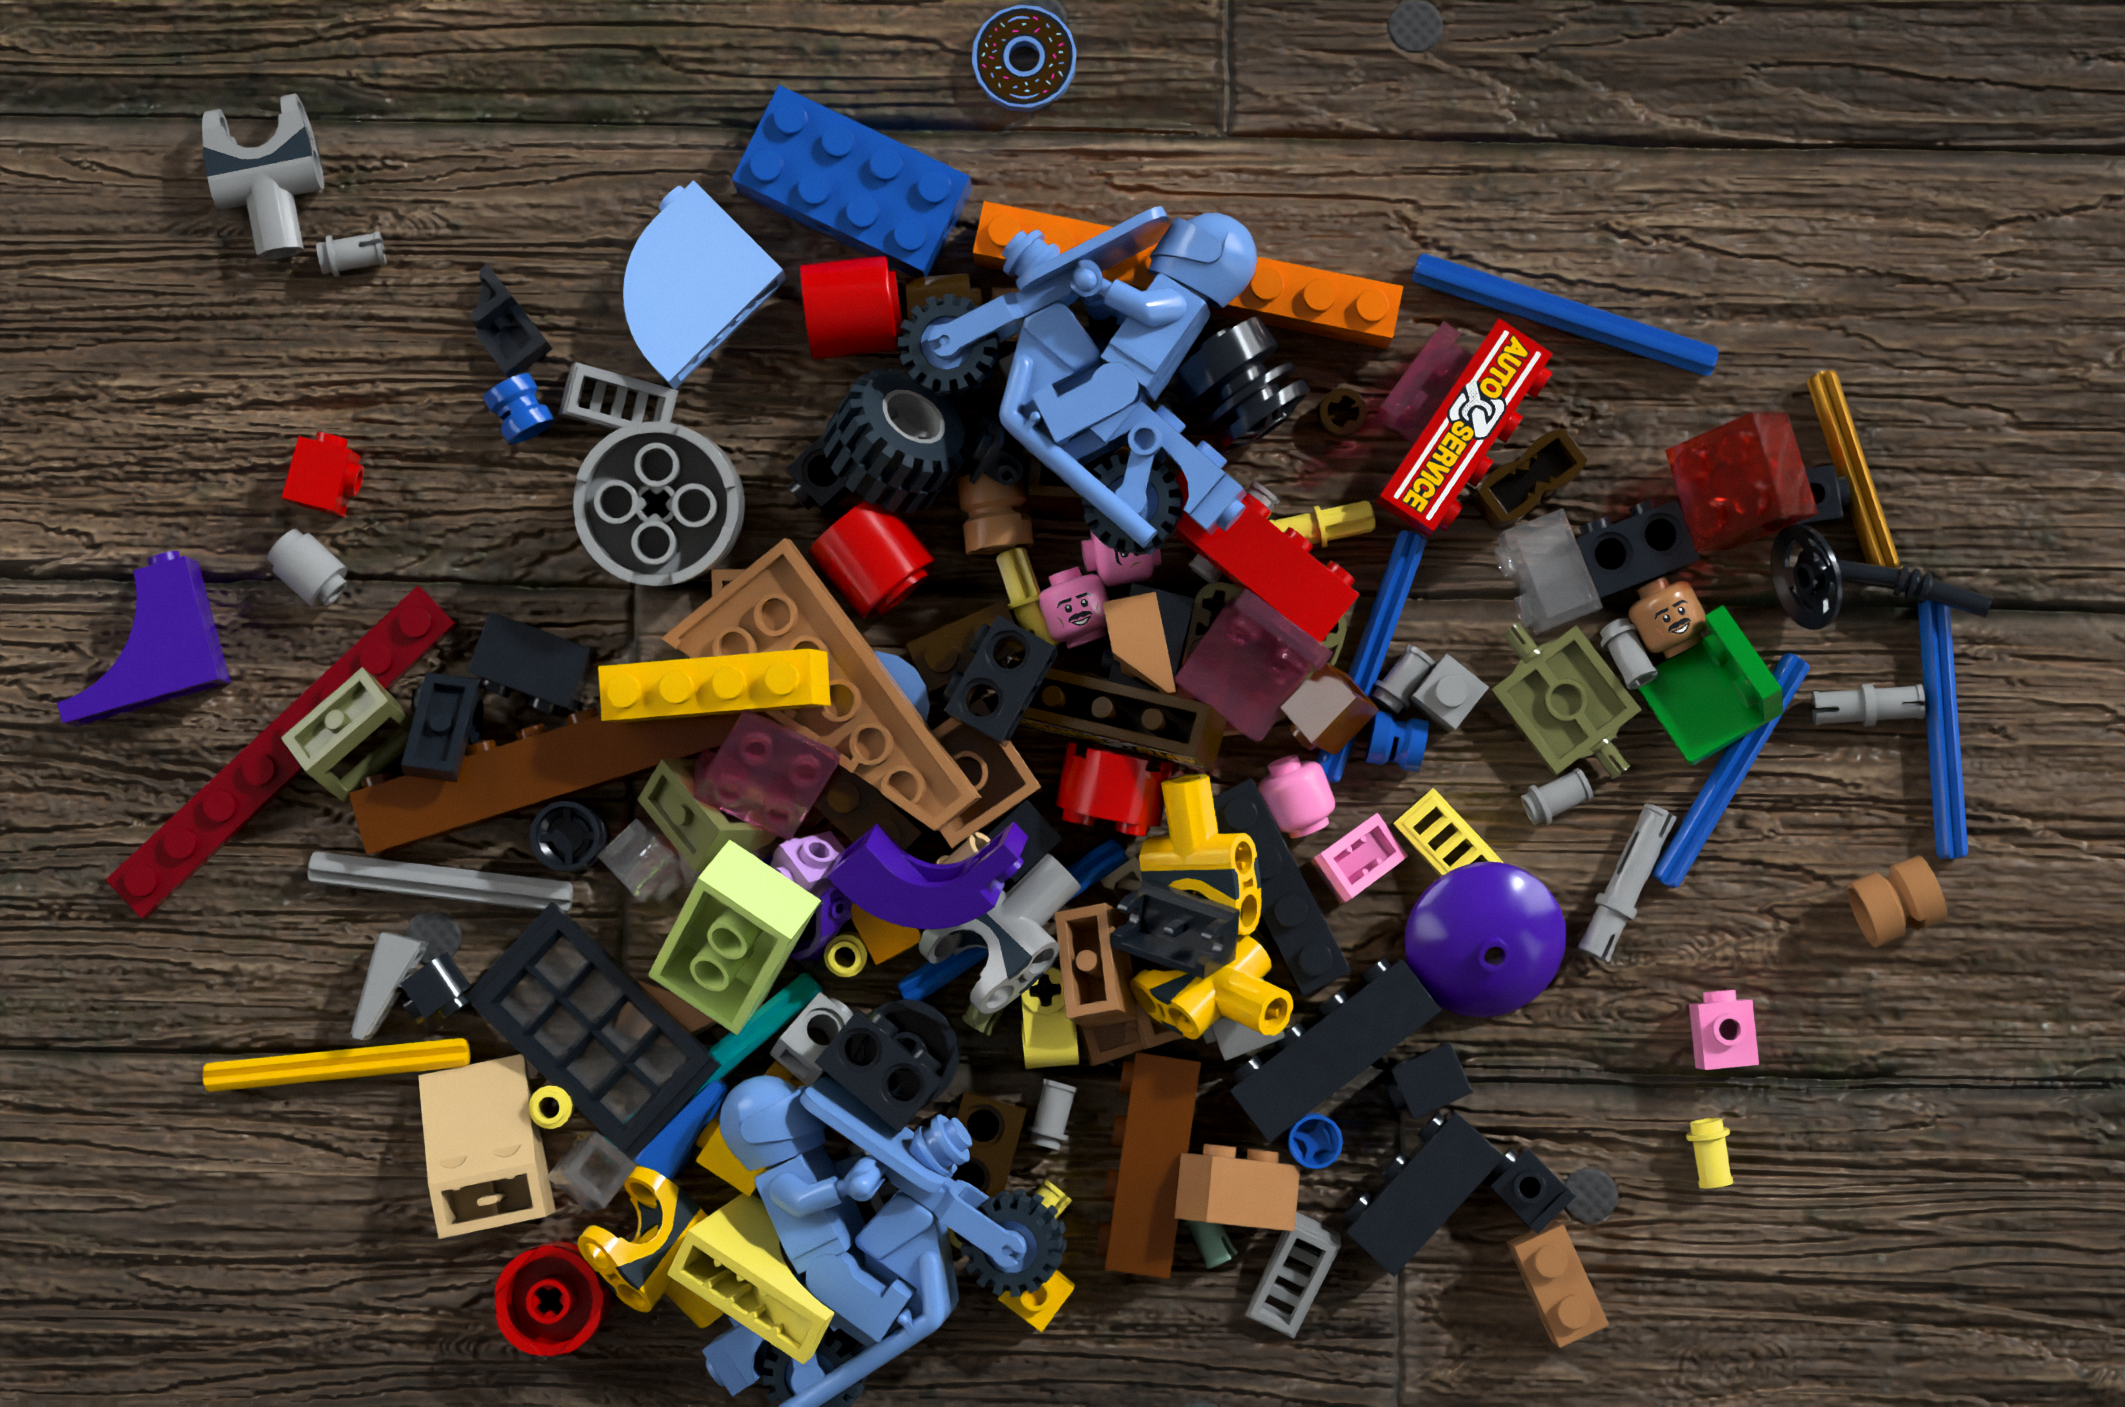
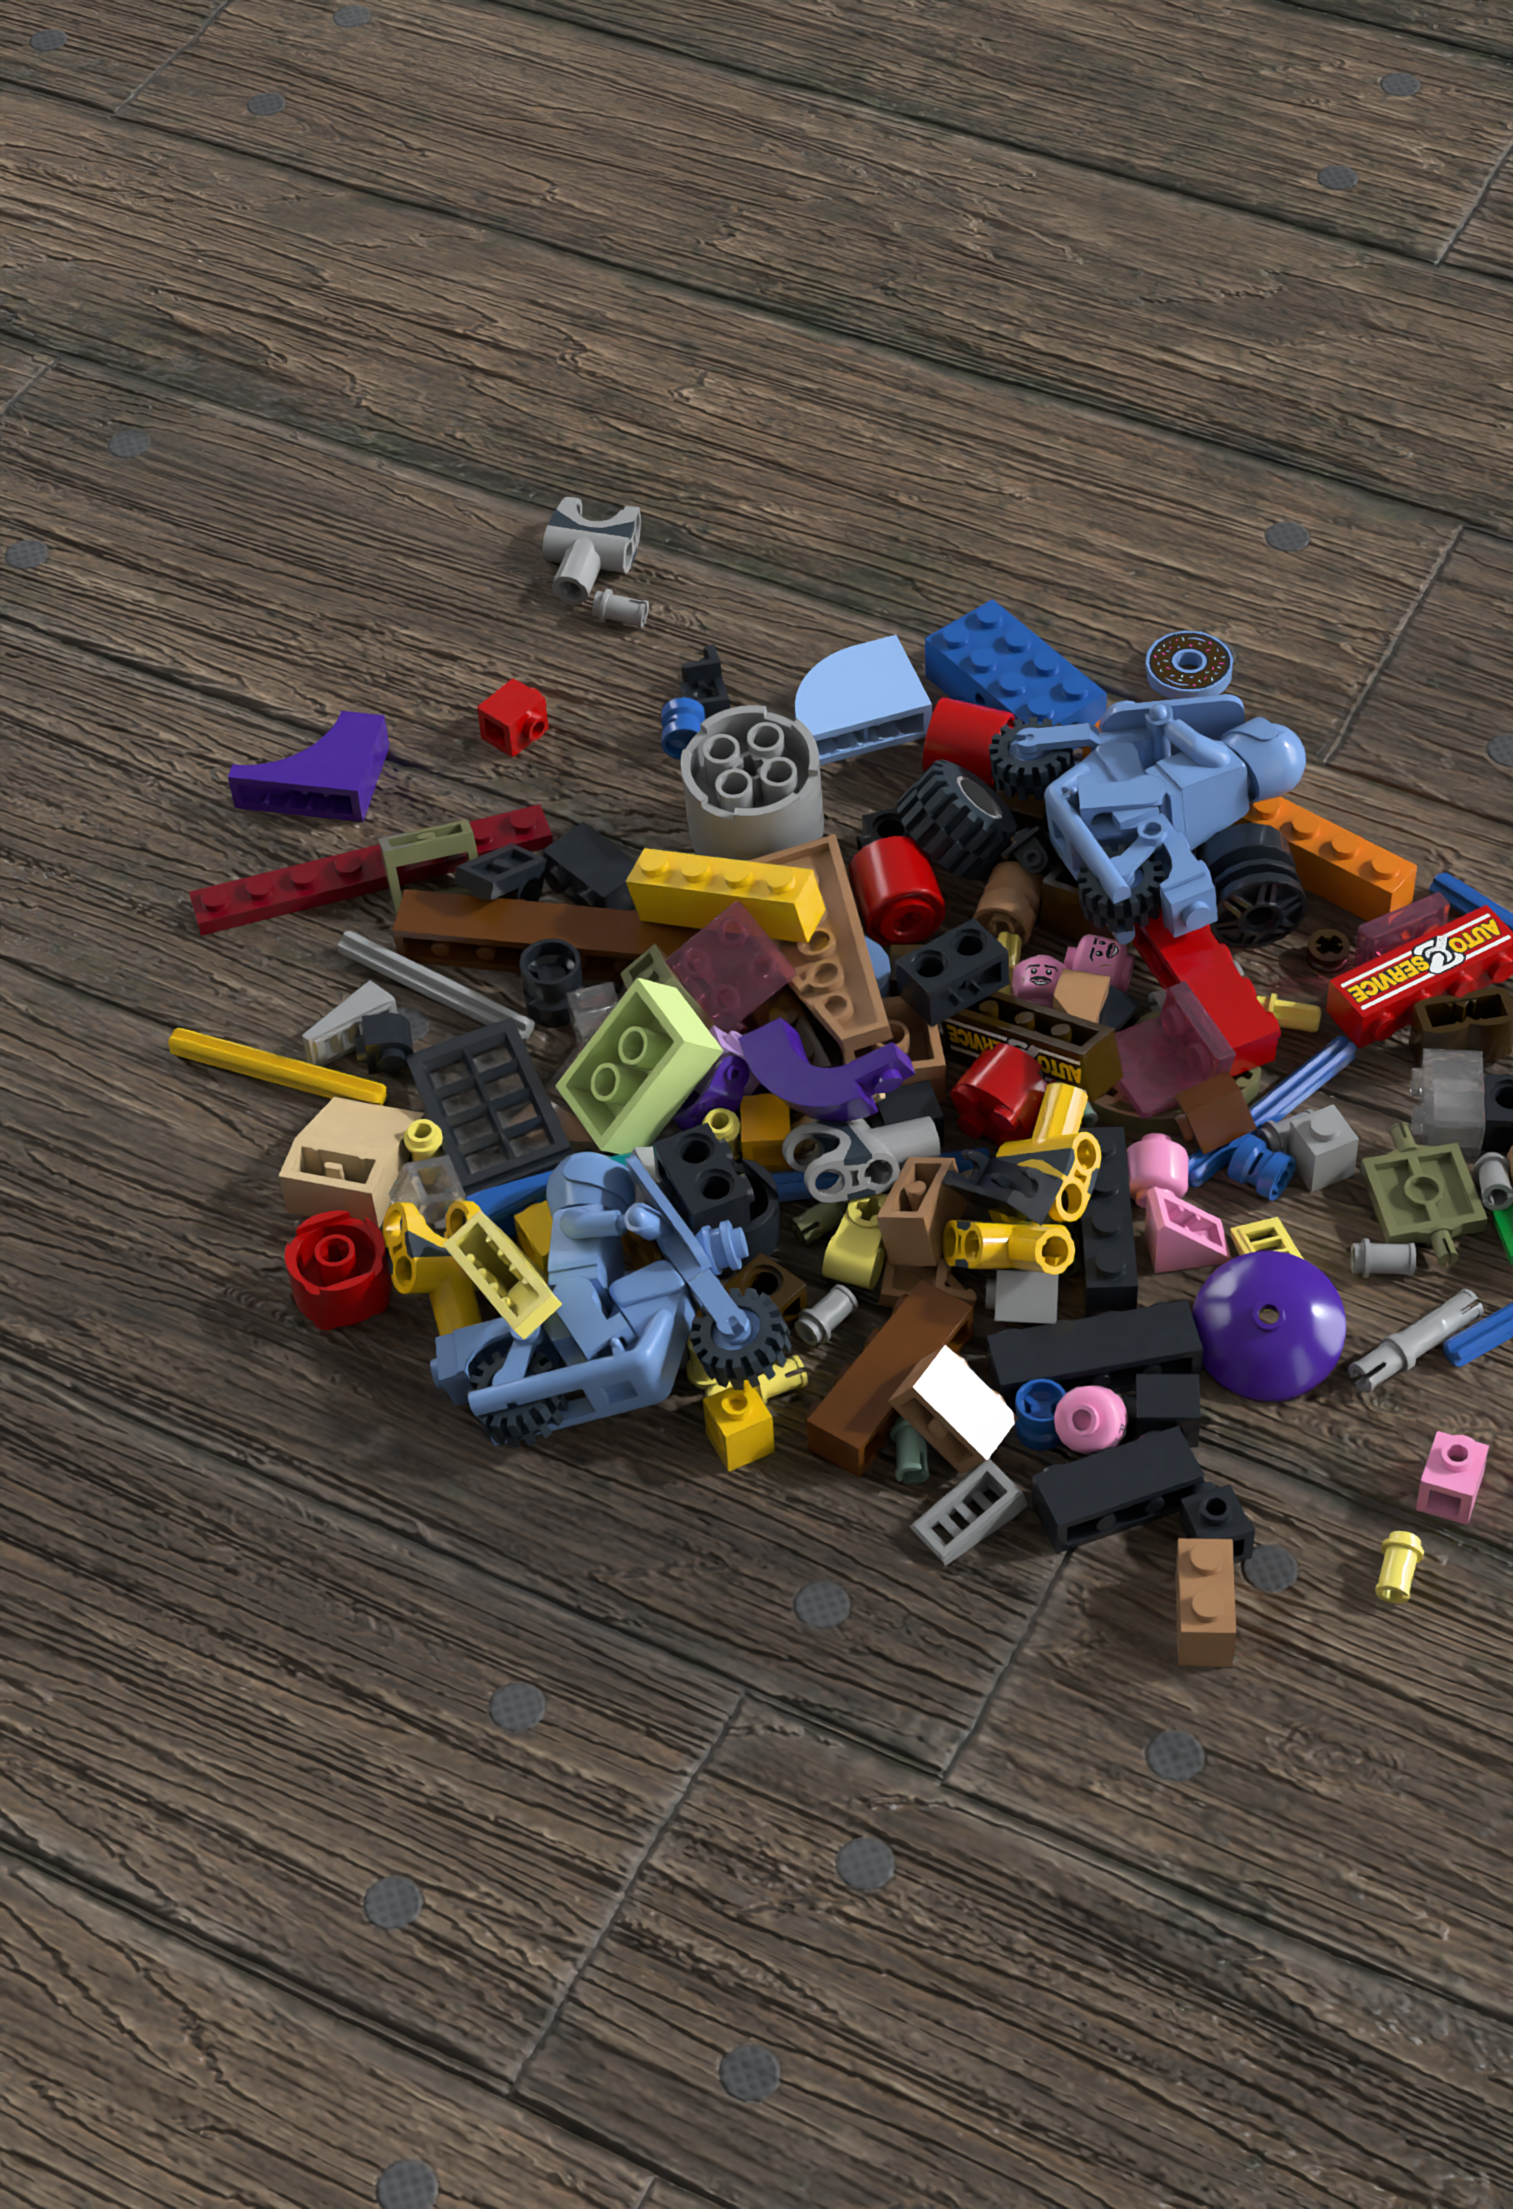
camera: 25 degrees right, 35 degrees down
light grey brick [267,528,348,607] -> none
none -> bright pink head [1054,1386,1128,1454]

